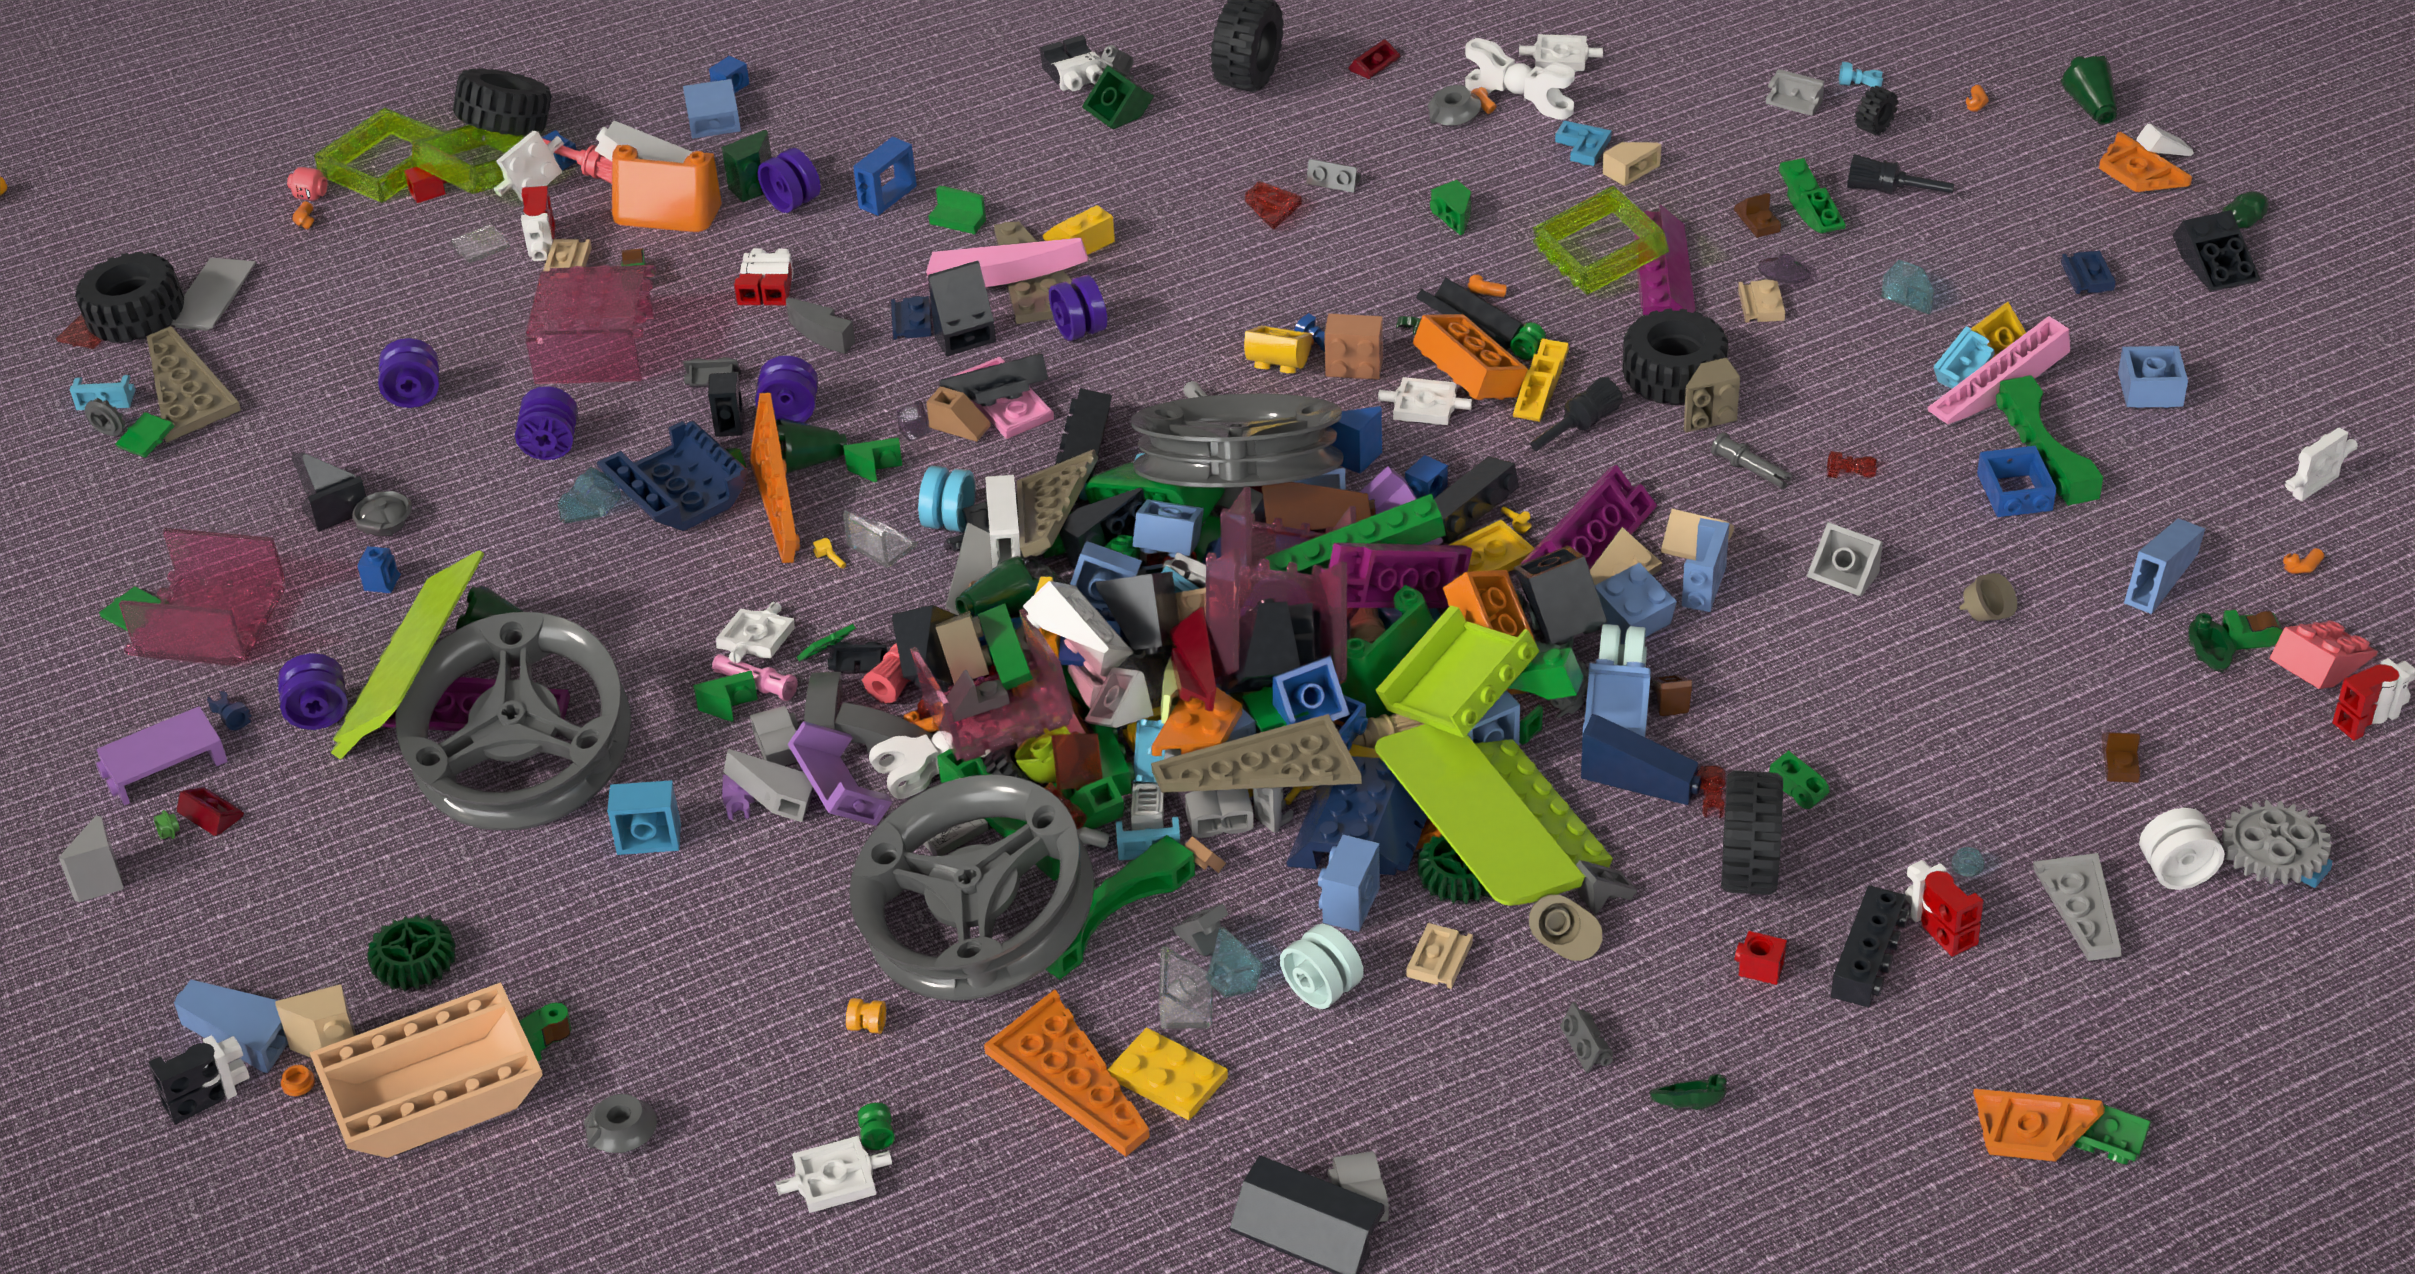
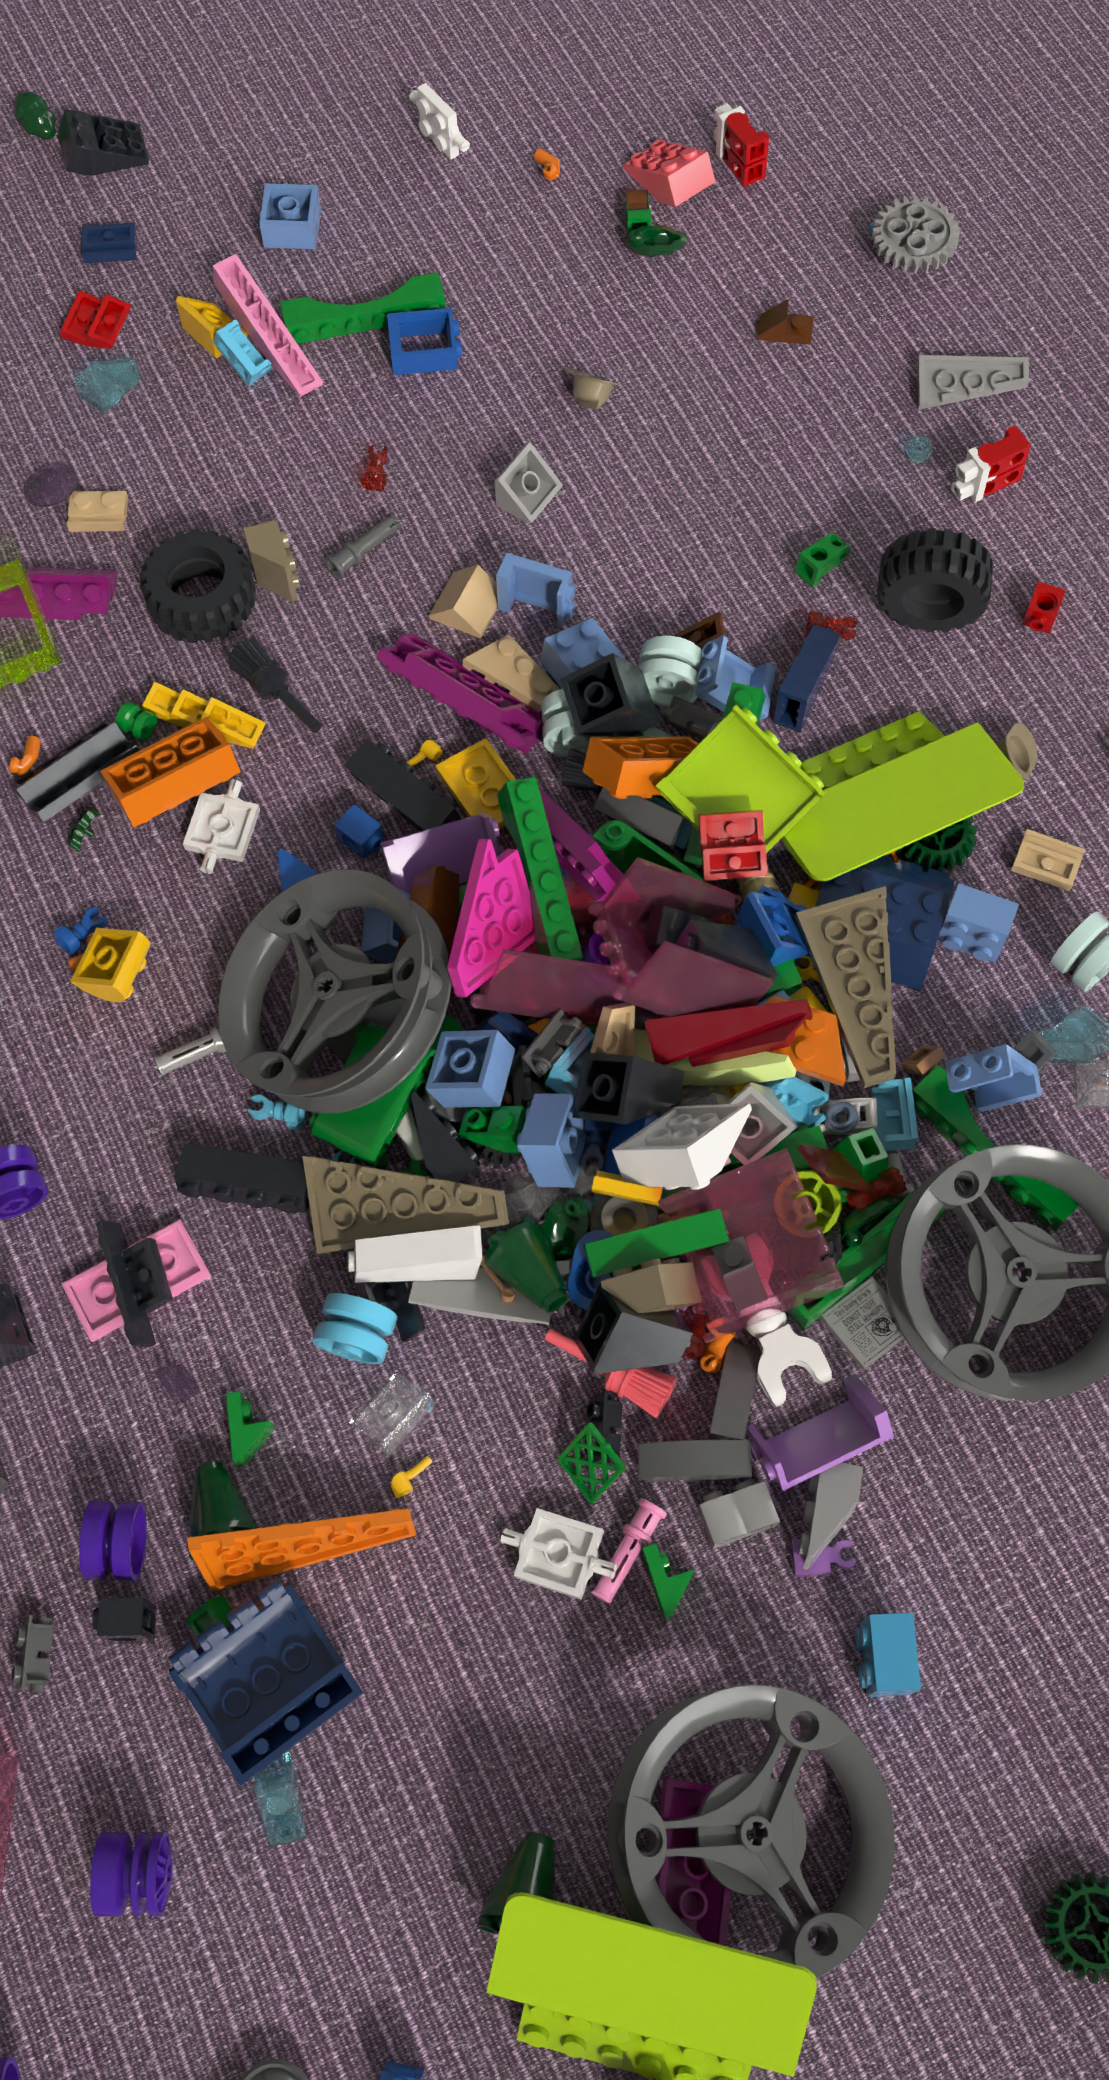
camera: 90 degrees left, 25 degrees up
medium nougat slope [927,386,991,442] -> none
nougat brick [1324,314,1383,380] -> none
dark grey slope [1576,860,1638,914] -> none
black brick [1831,885,1910,1008] -> none
medium blue slope [2124,518,2205,614] -> none
white wheel [2139,808,2225,890] -> none
none -> red slope [60,290,131,349]
none -> dark pink wing [447,838,535,997]
none -> slope [698,810,767,881]
none -> sand blue plate [826,1102,859,1134]
none -> medium blue panel [945,1044,1042,1112]

